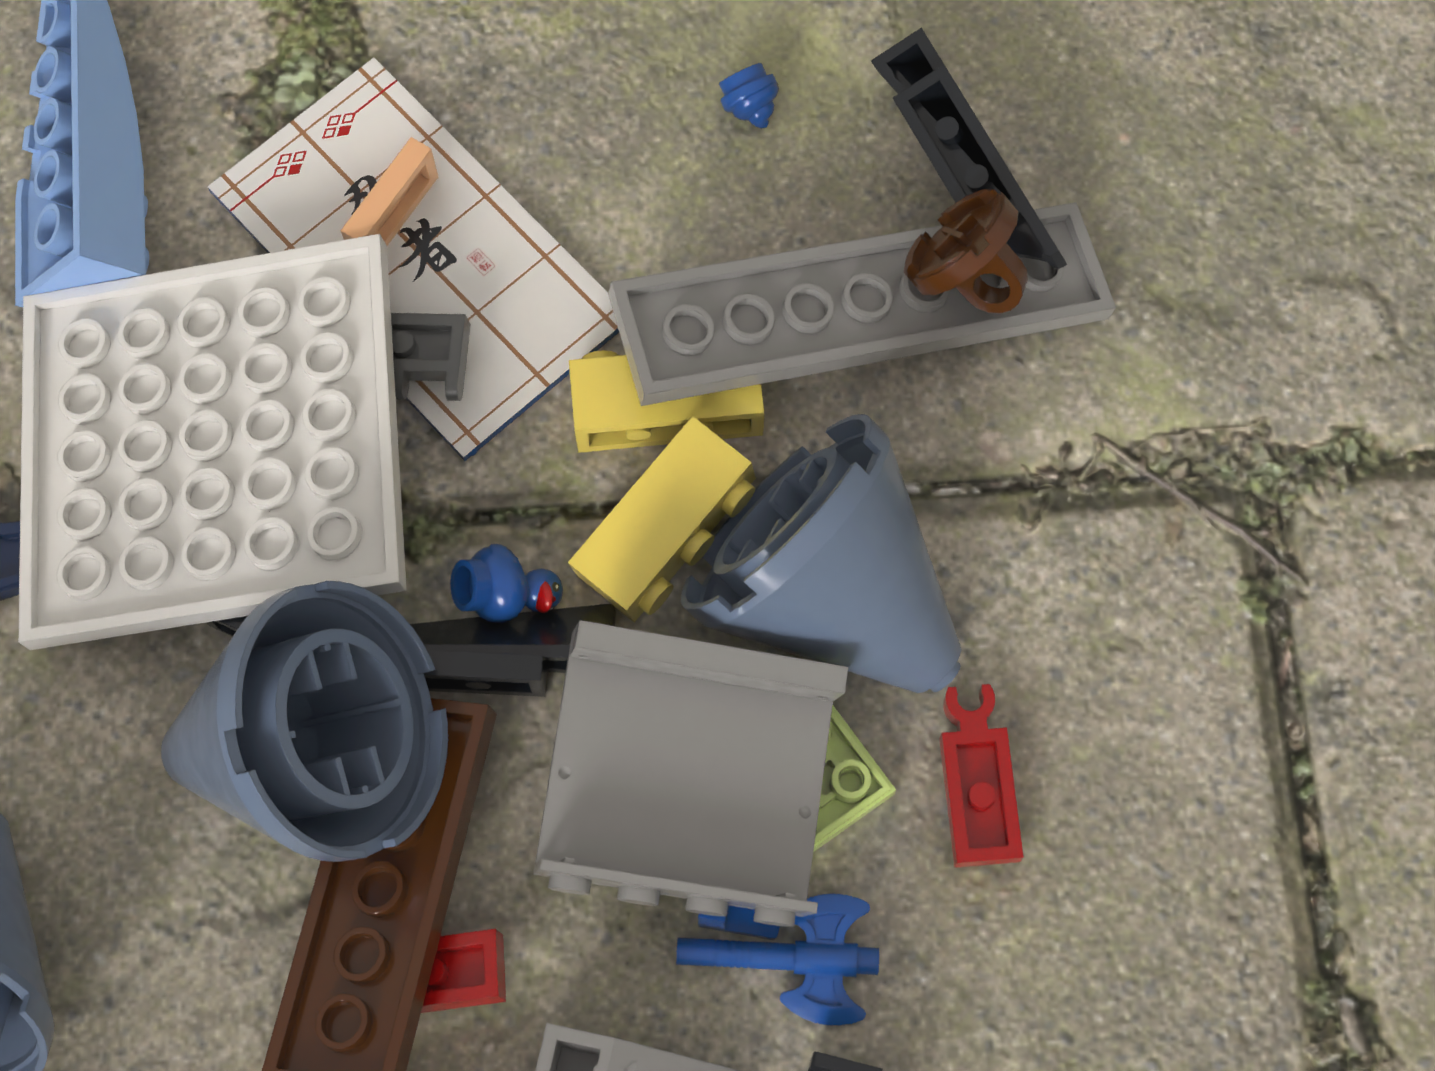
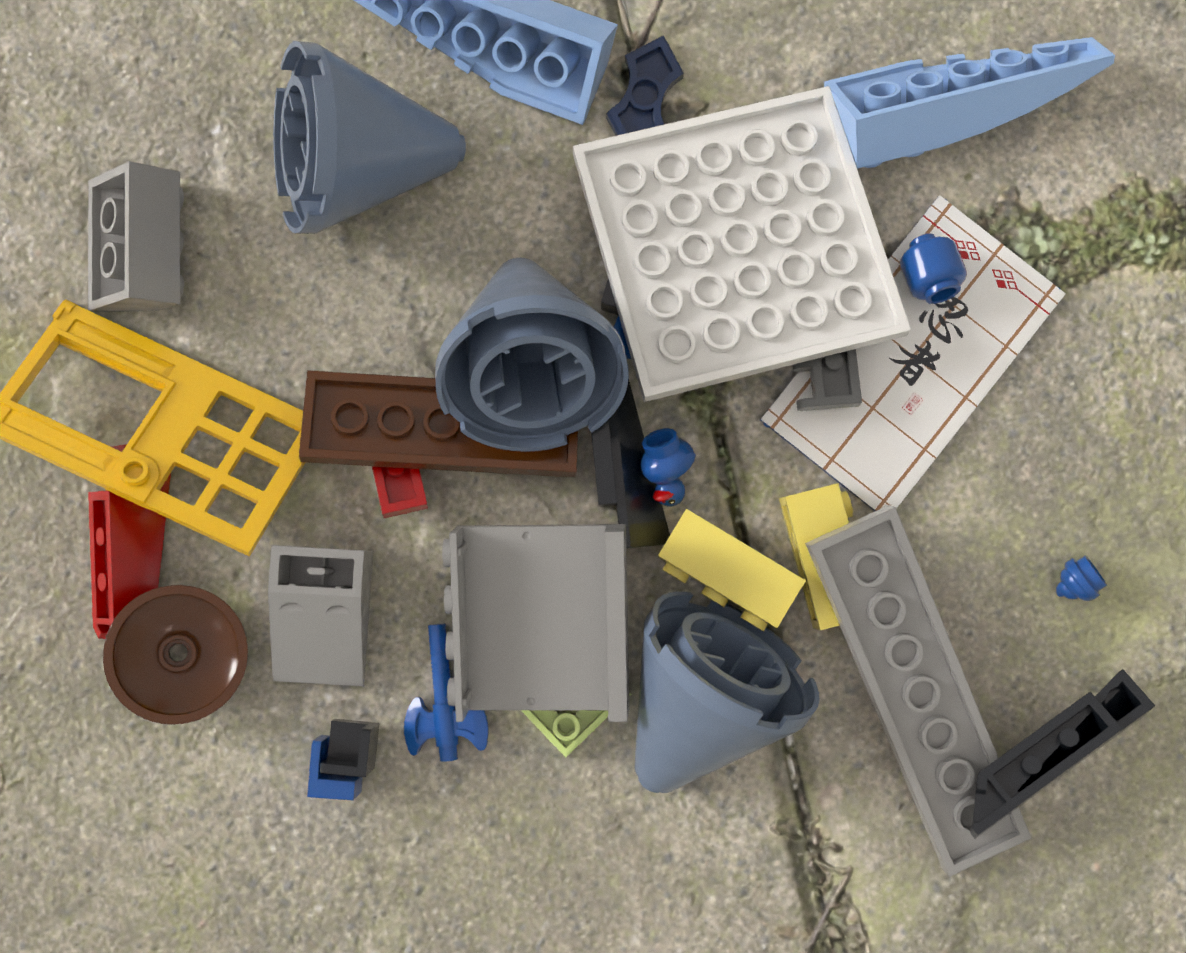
camera: 80 degrees right, 15 degrees up
light nougat tile [340,137,438,246] -> none
reddish brown tile [904,189,1028,313] -> none
red plate [939,684,1024,868] -> none
none -> blue head [900,233,967,304]

